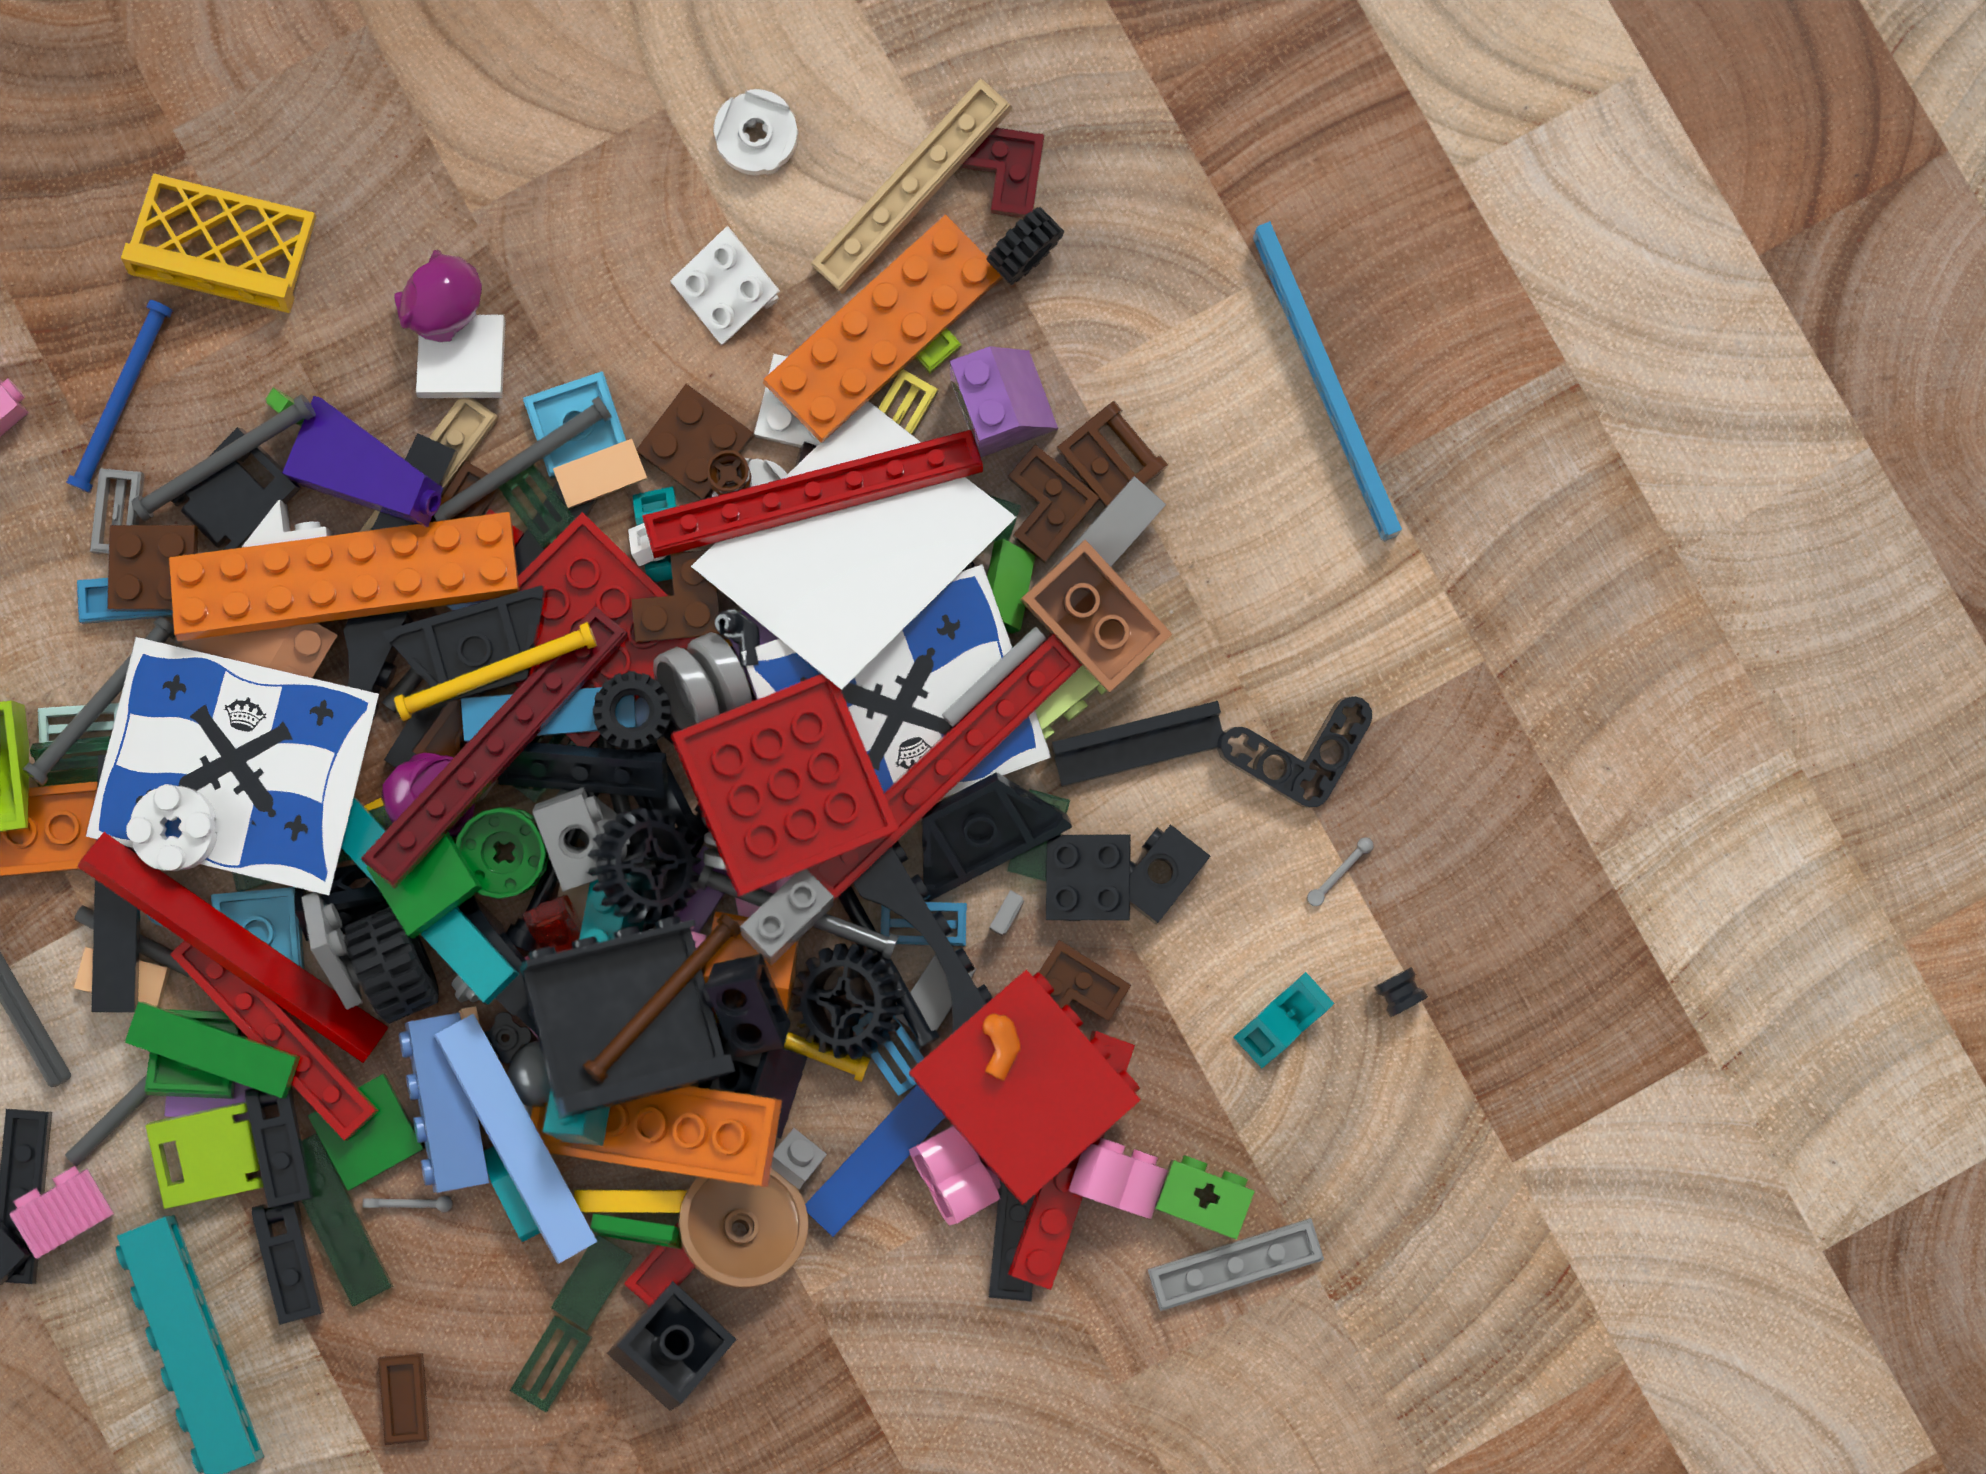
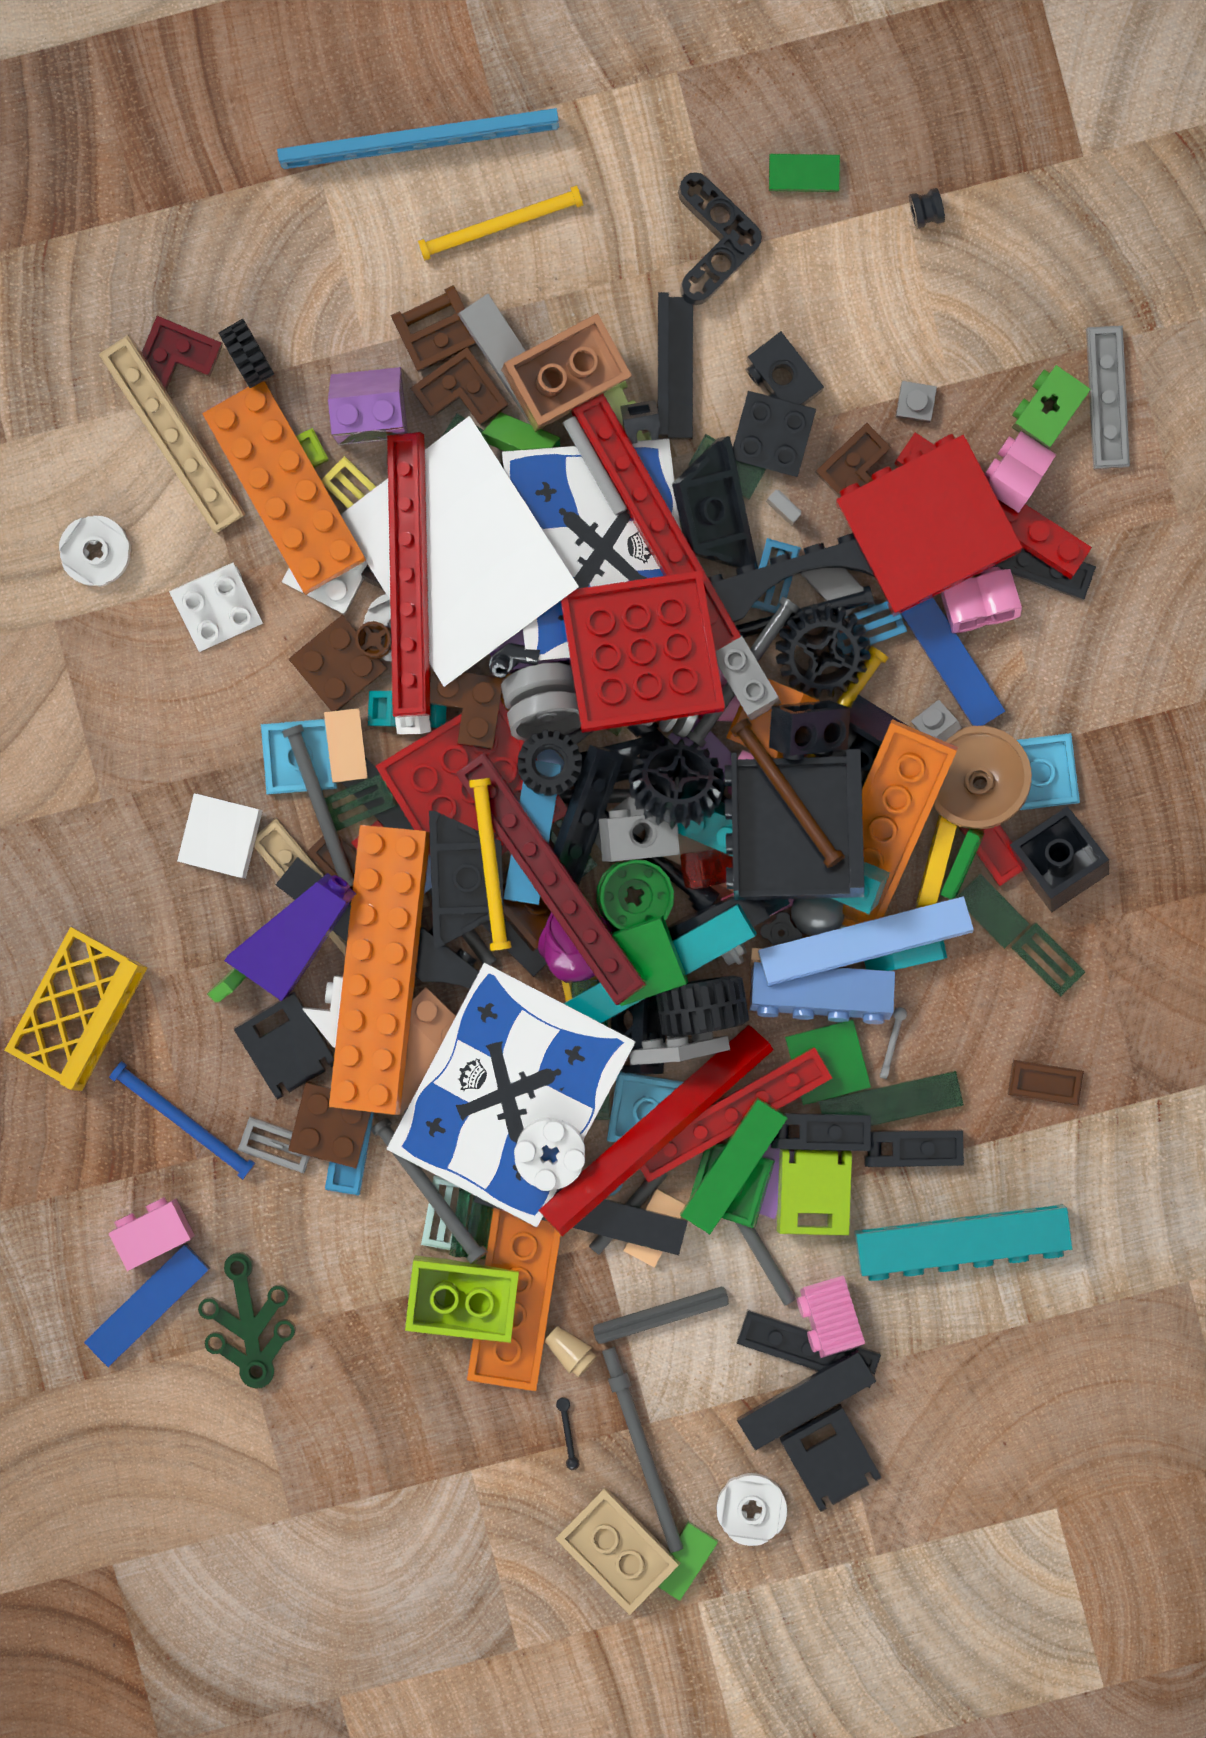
camera: 75 degrees left, 5 degrees up
dark grey bar [131,394,316,521] -> none
magenta helmet [394,249,482,342] -> none
orange arm [983,1013,1021,1081] -> none
teal slope [1233,972,1335,1069] -> none
light grey hinge [1307,837,1374,906] -> none
none -> yellow bar [418,185,584,261]
none -> black tile [620,400,660,444]
none -> green tile [769,154,840,192]
none -> light grey plate [895,381,937,423]
none -> medium azure tile [1017,733,1080,810]

